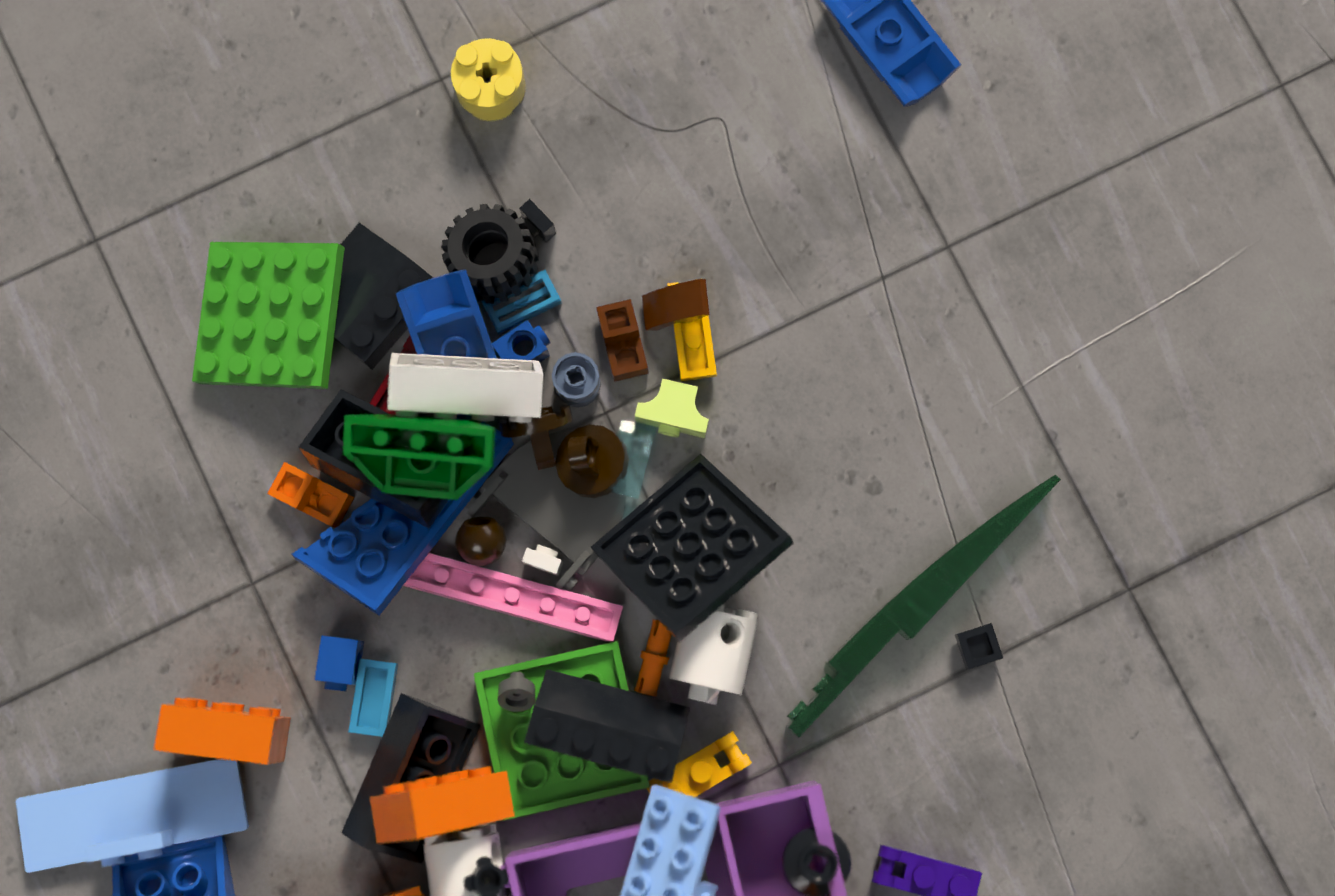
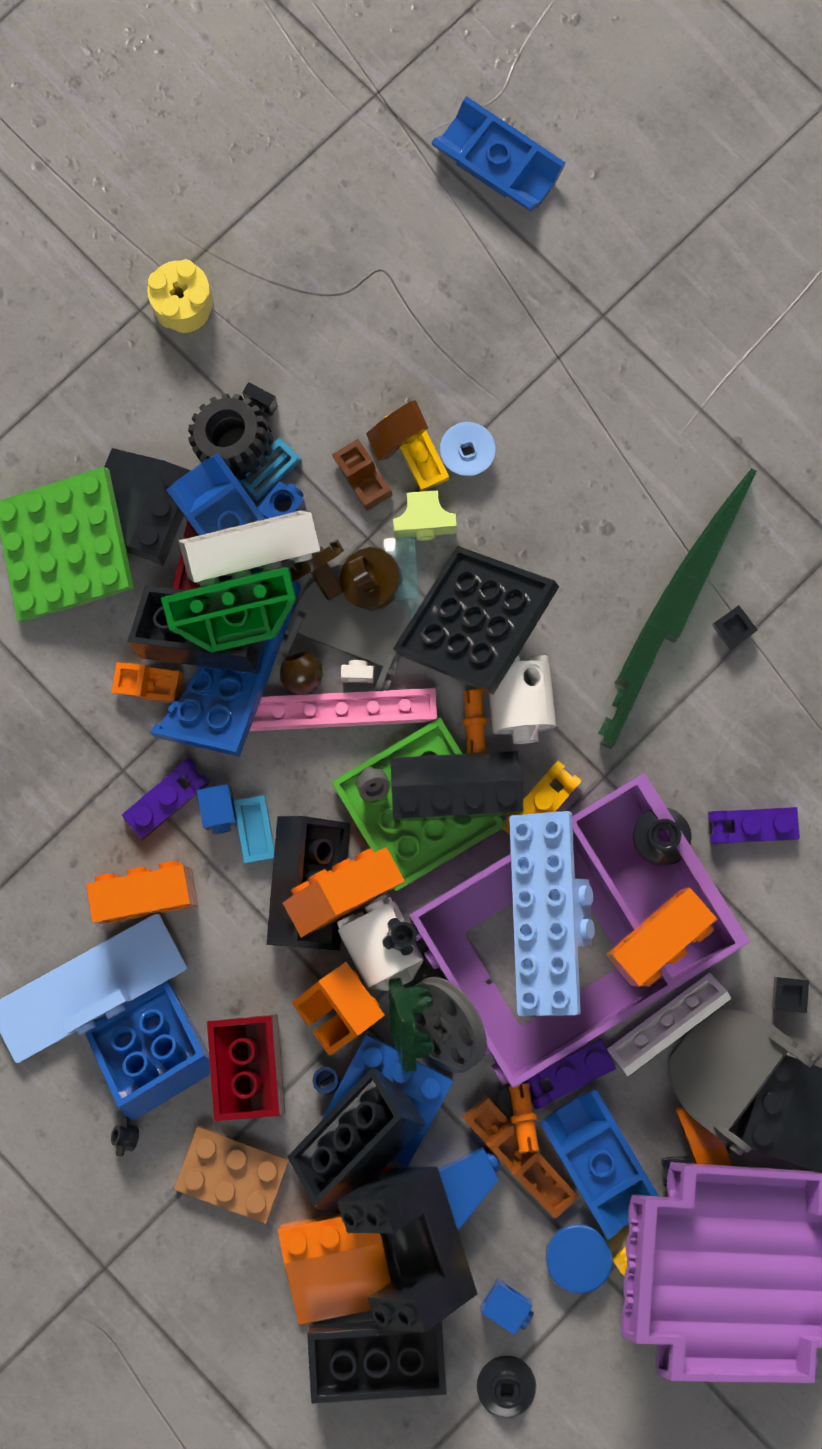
camera: 15 degrees left, 0 degrees up
sand blue wheel [551,352,601,408] -> none
none -> dark purple plate [122,758,210,840]
none -> light blue piece [440,422,496,476]

